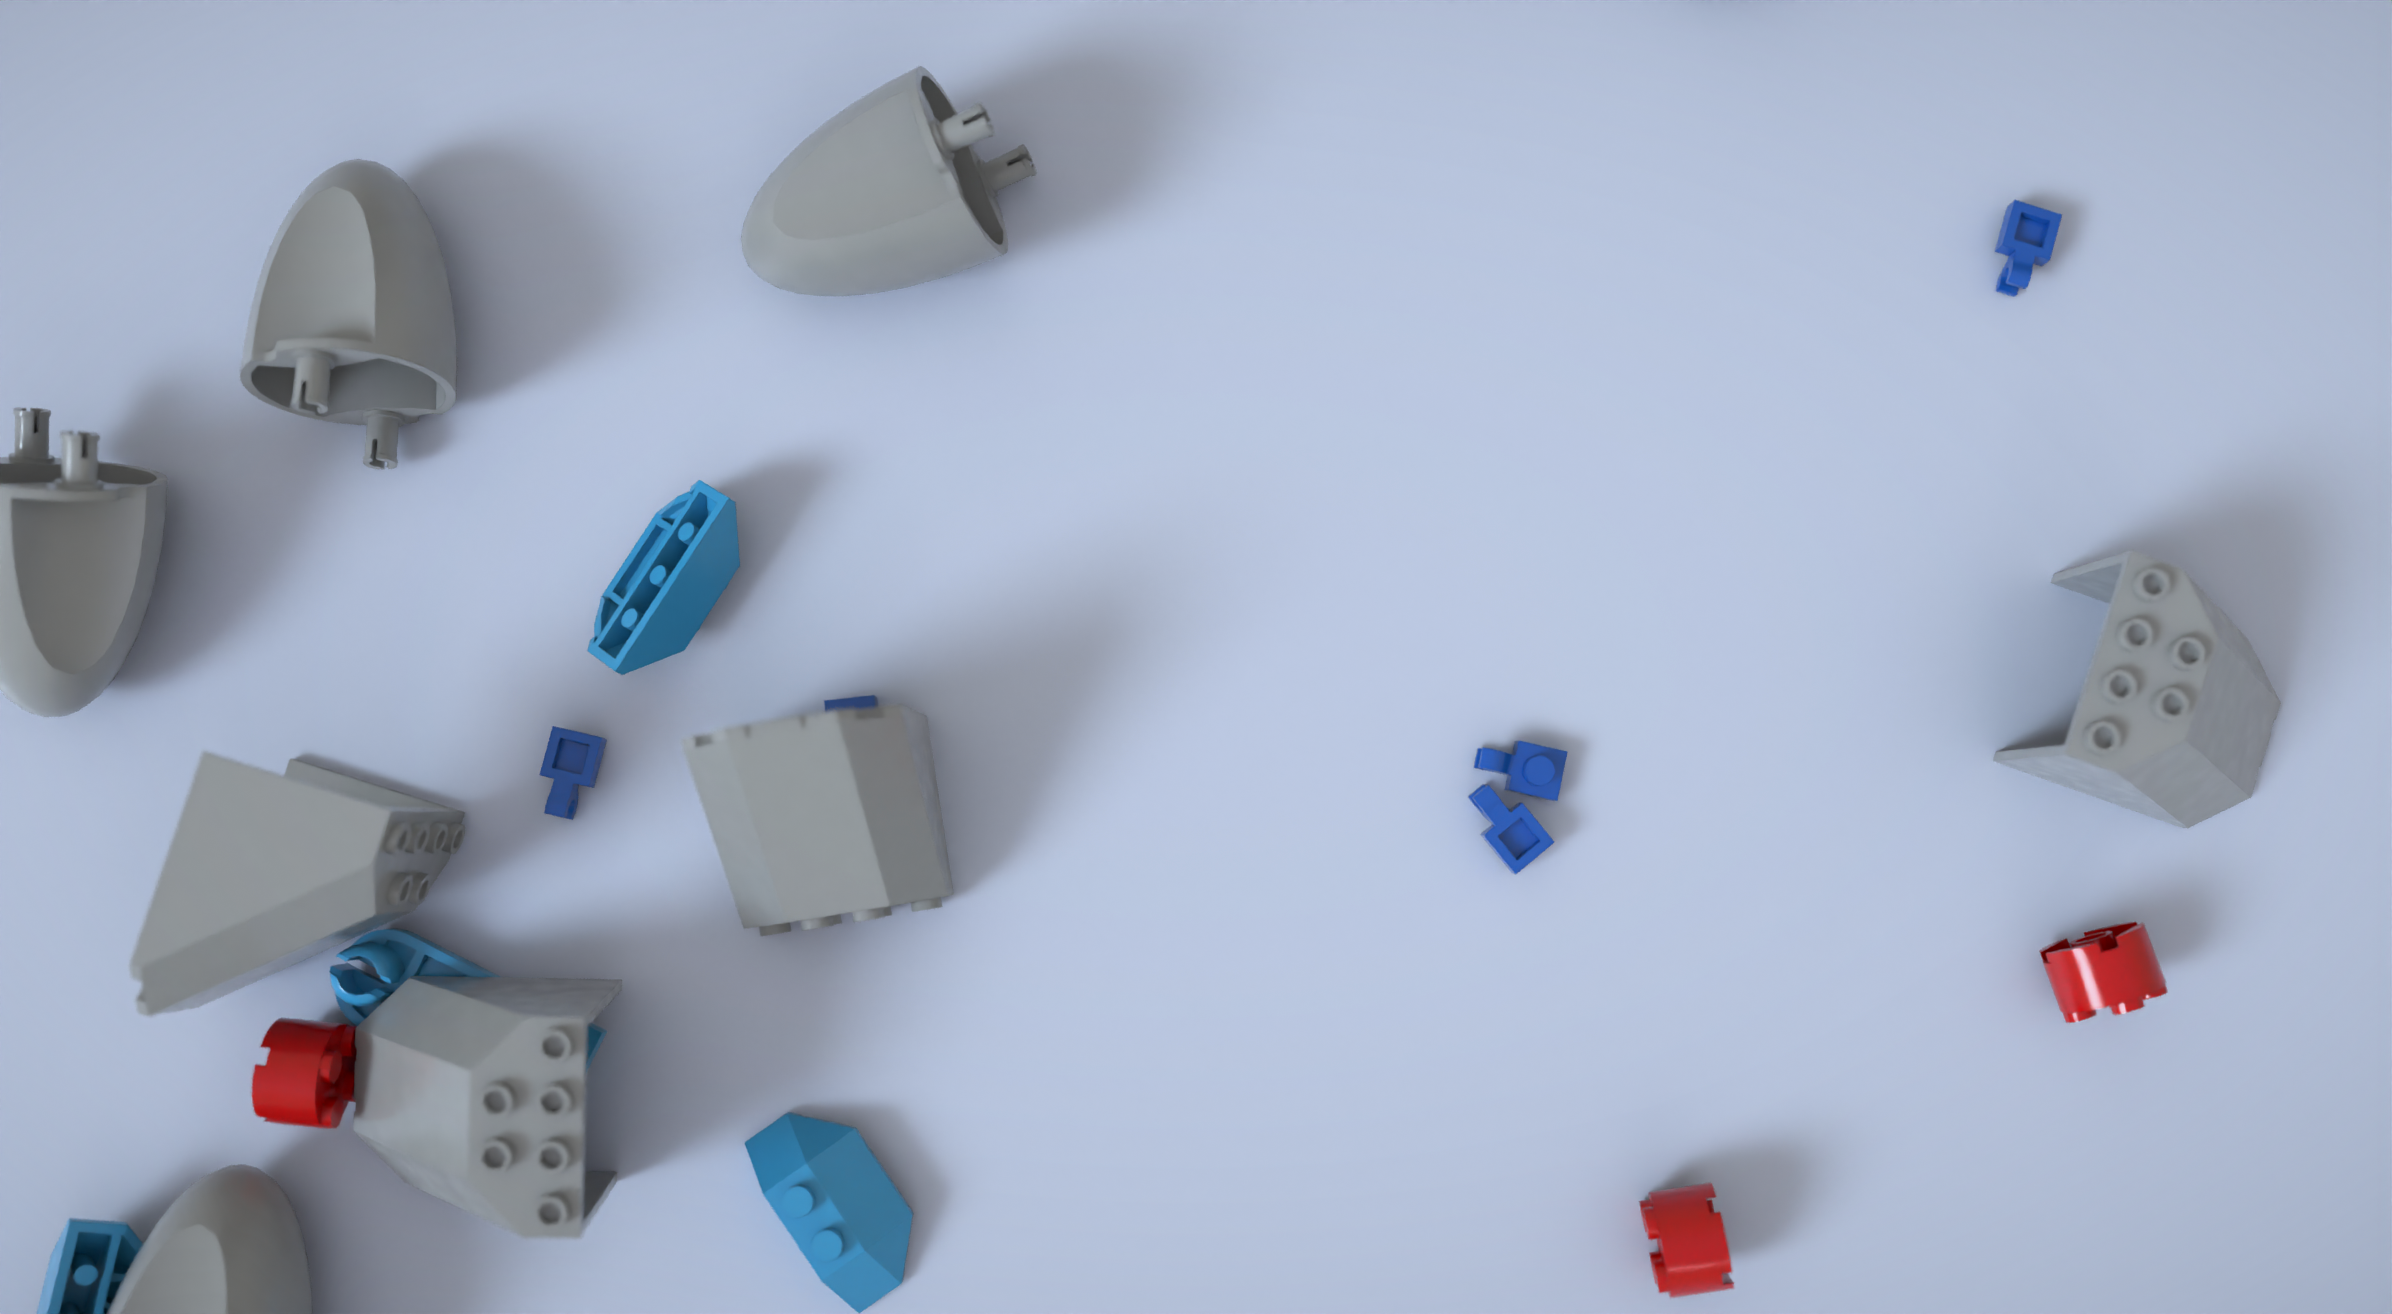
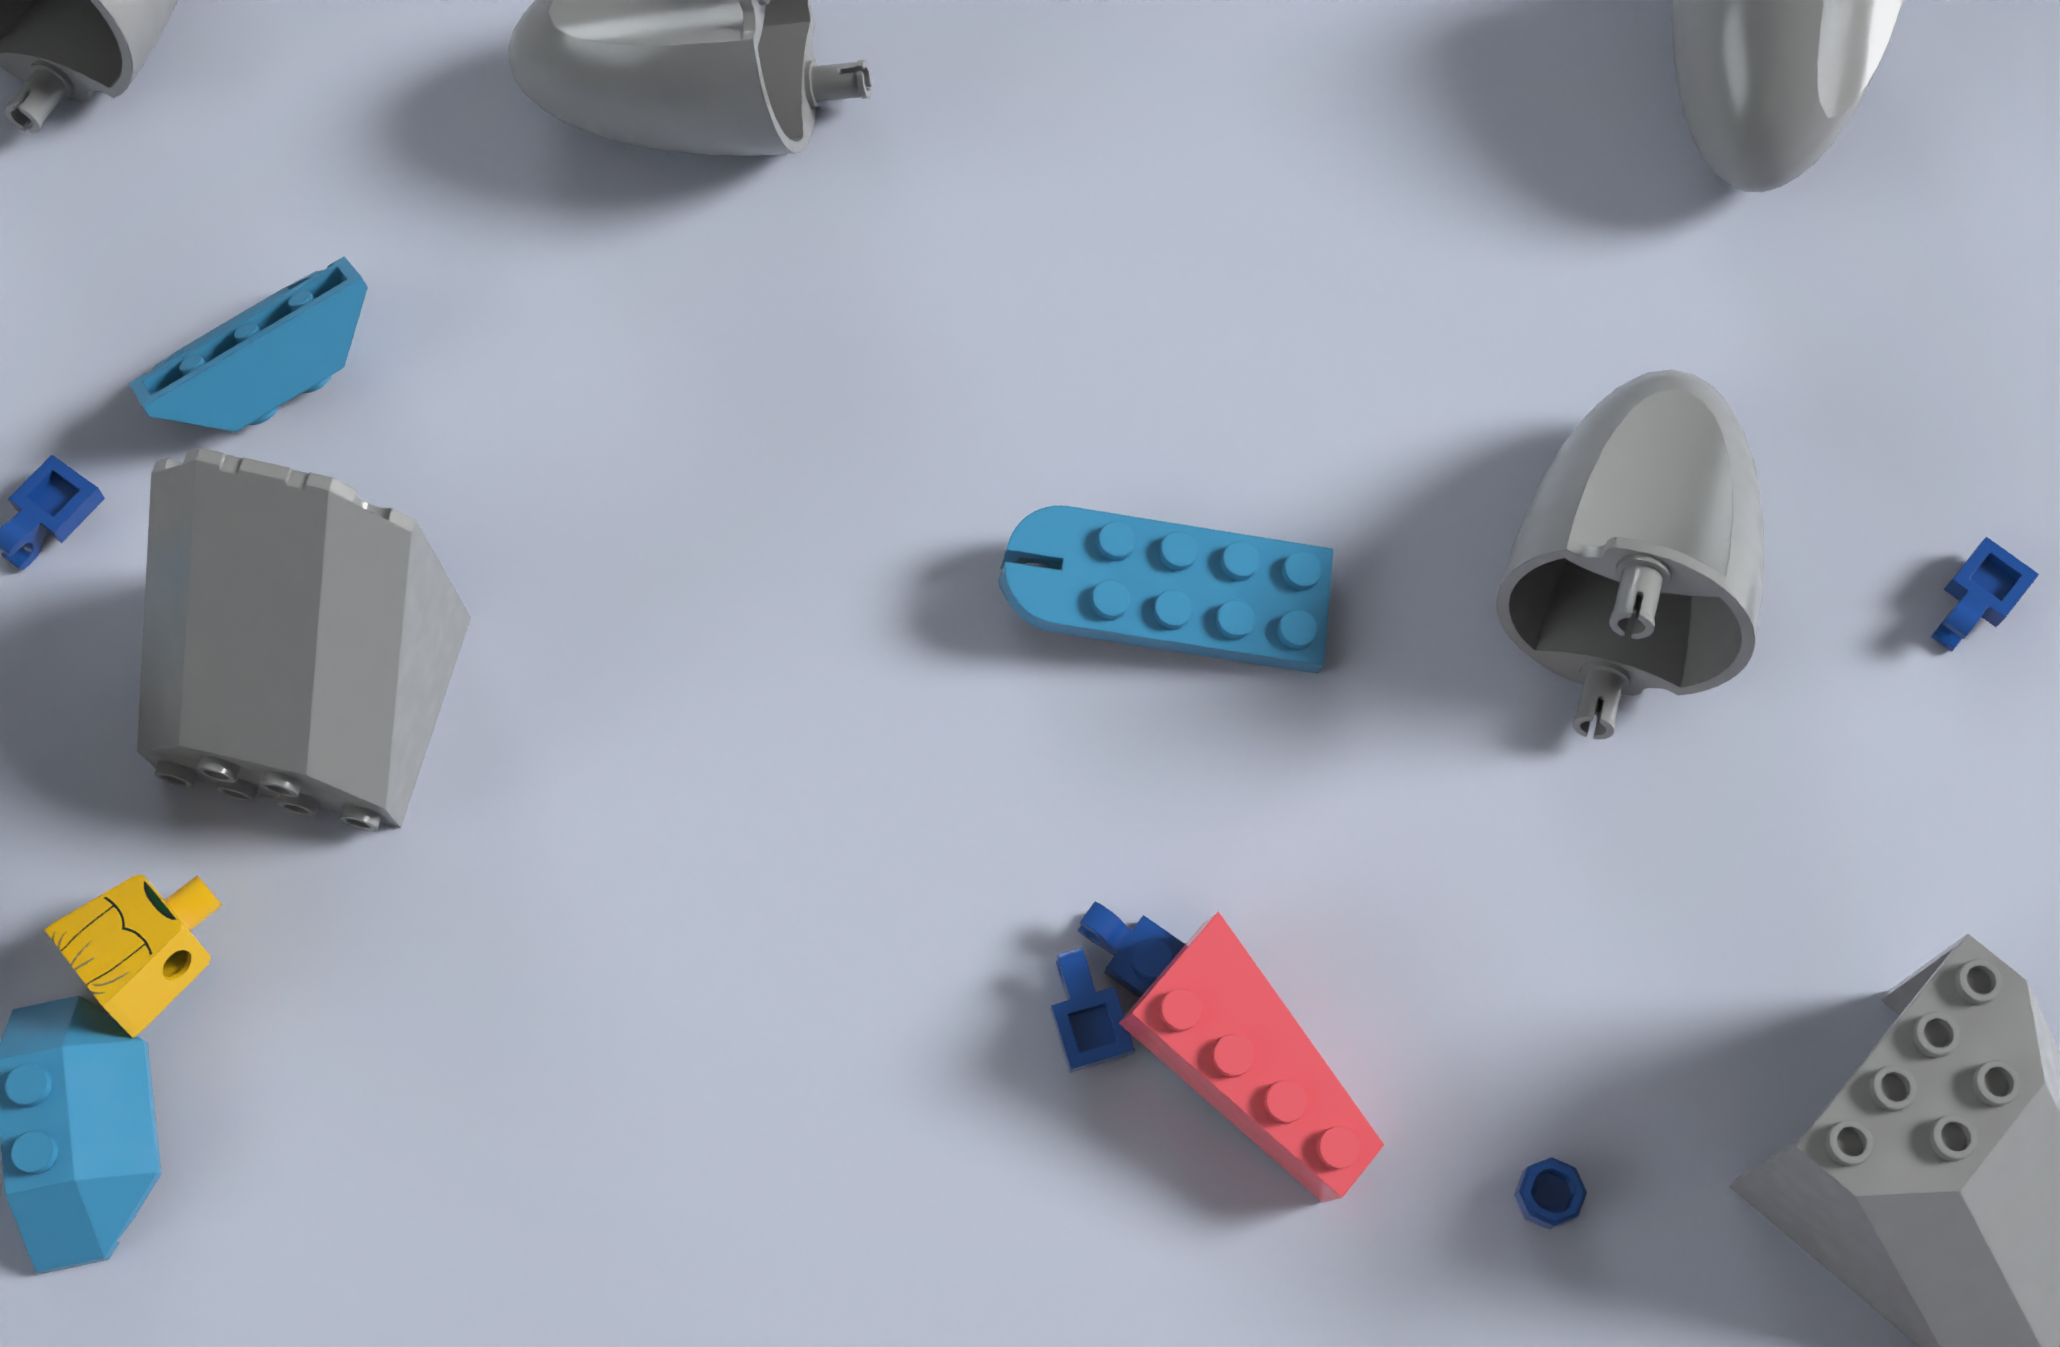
camera: 25 degrees right, 15 degrees down
none -> yellow torso [44,875,223,1038]
none -> dark azure plate [998,505,1333,674]
none -> coral wedge [1119,911,1384,1203]
none -> light grey windscreen [1496,369,1764,740]
none -> blue tile [1514,1157,1587,1230]

